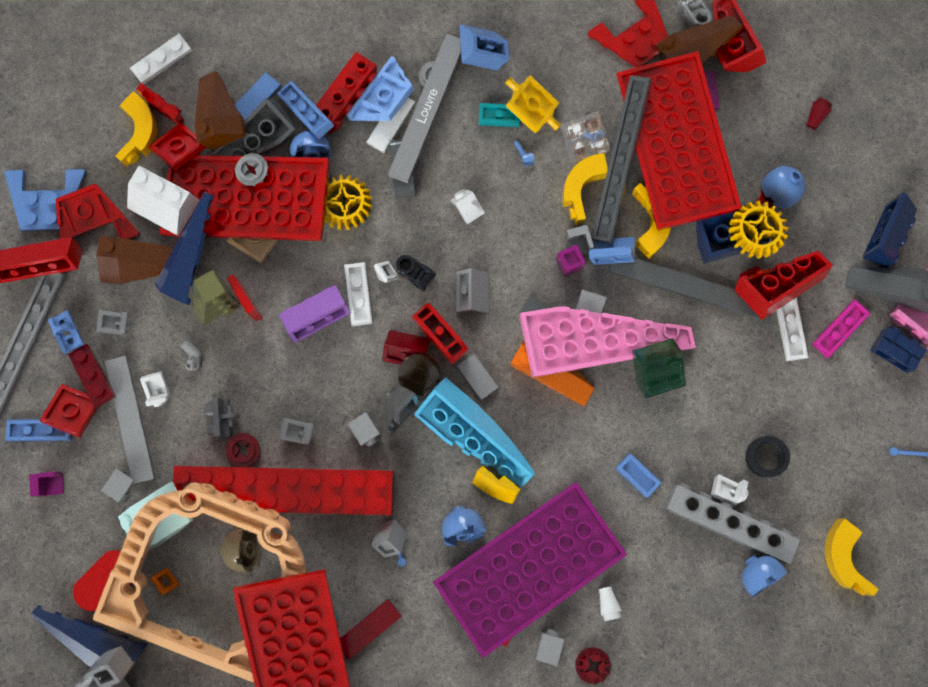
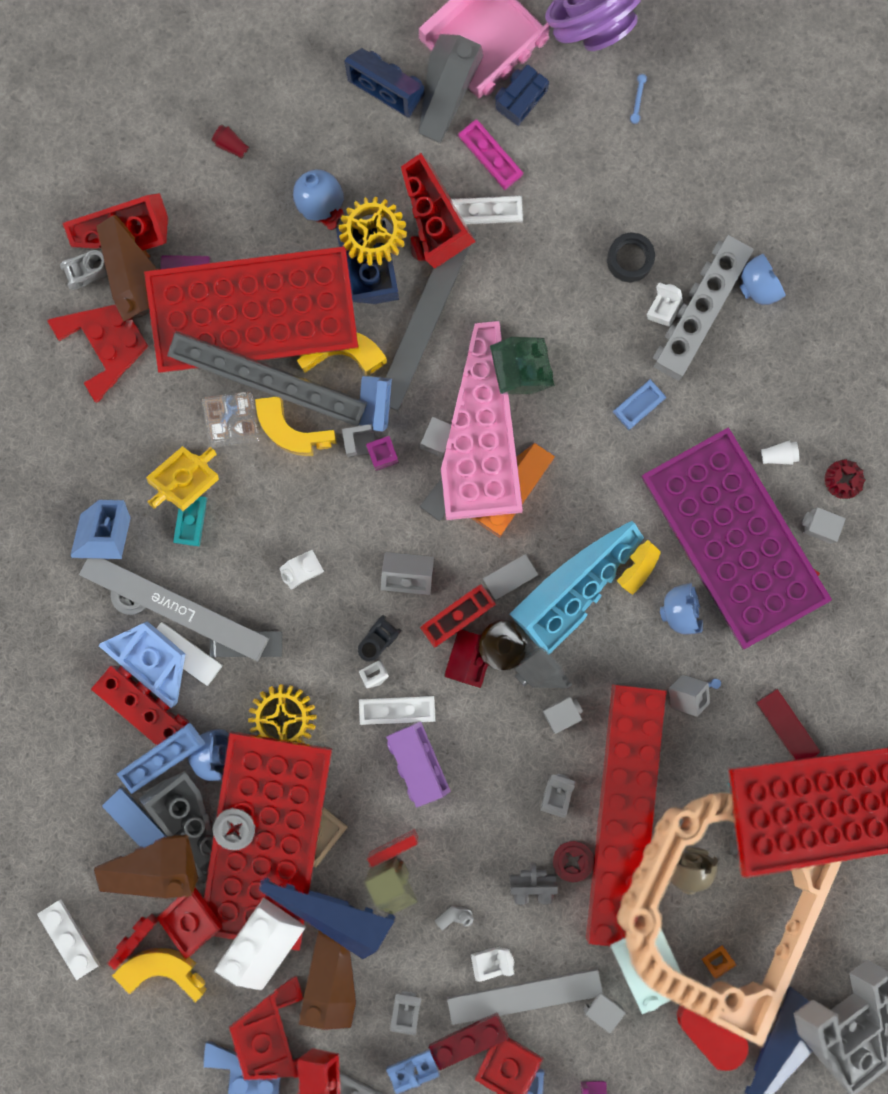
camera: 85 degrees left, 5 degrees up
medium blue hand [514,140,534,166] -> none
yellow arch [825,518,879,596] -> none

